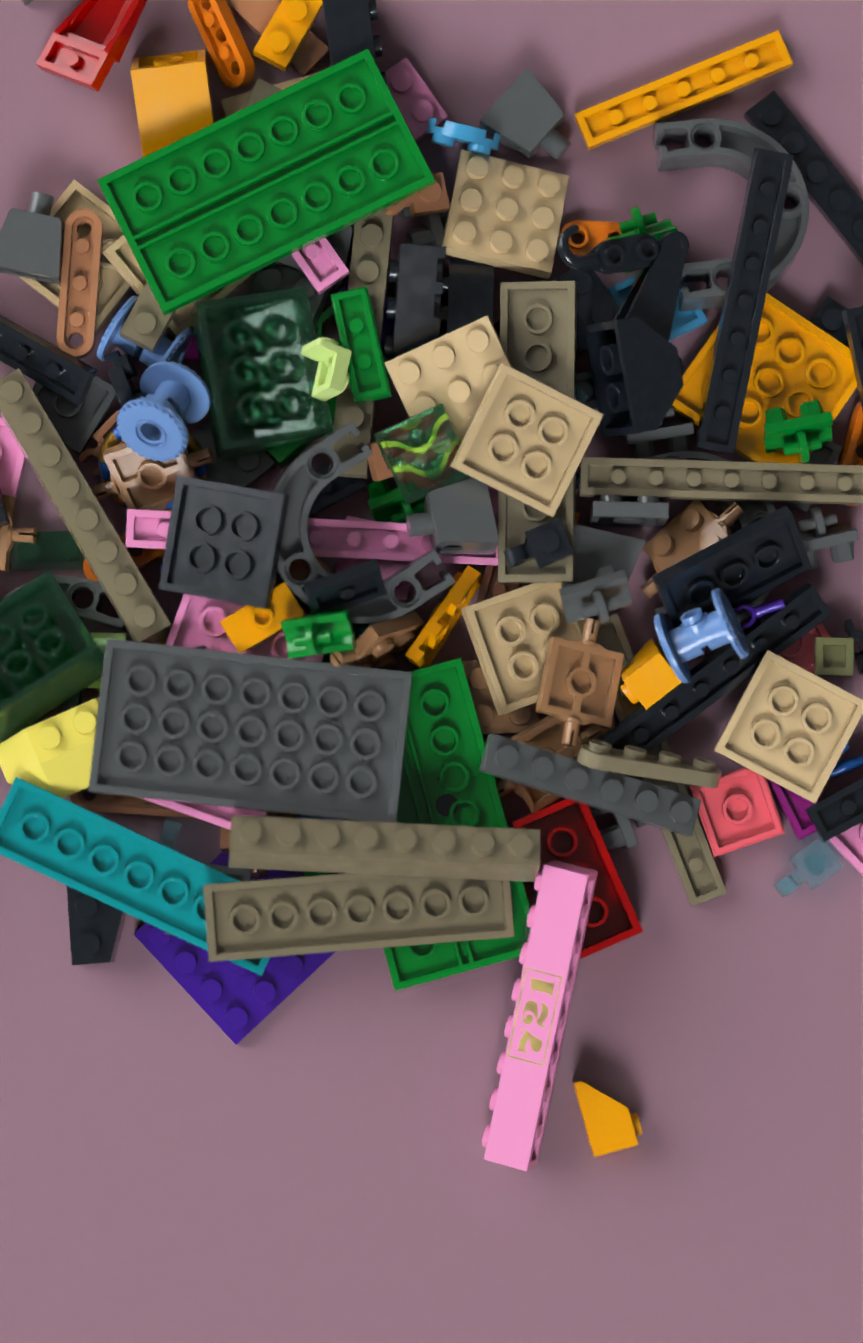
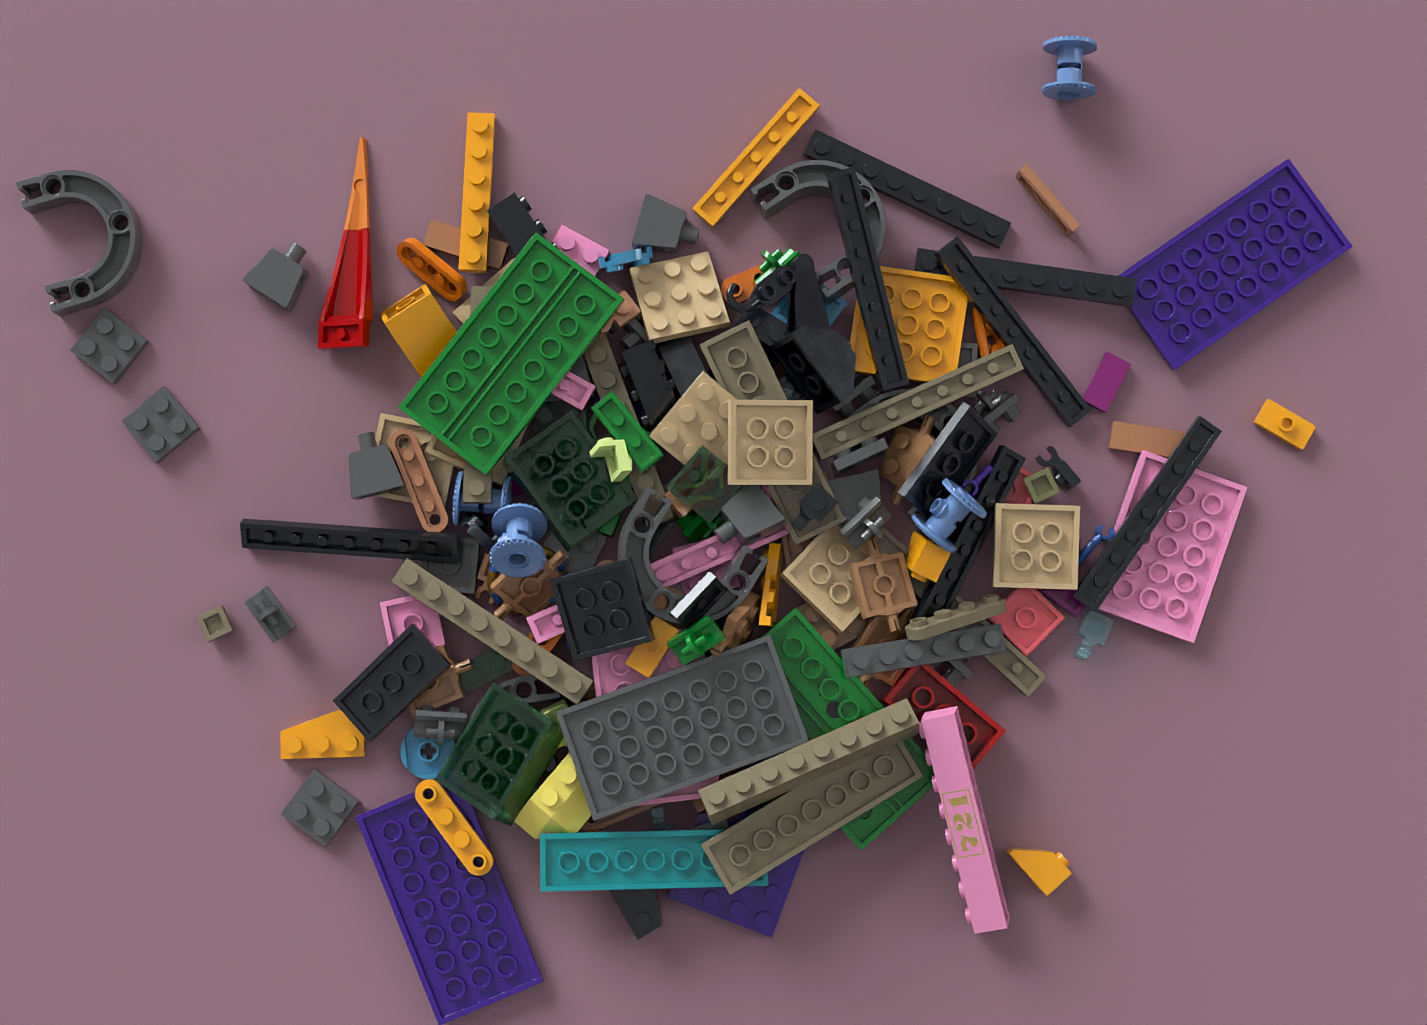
camera: 20 degrees left, 0 degrees up
green hips [764,400,833,463] -> none

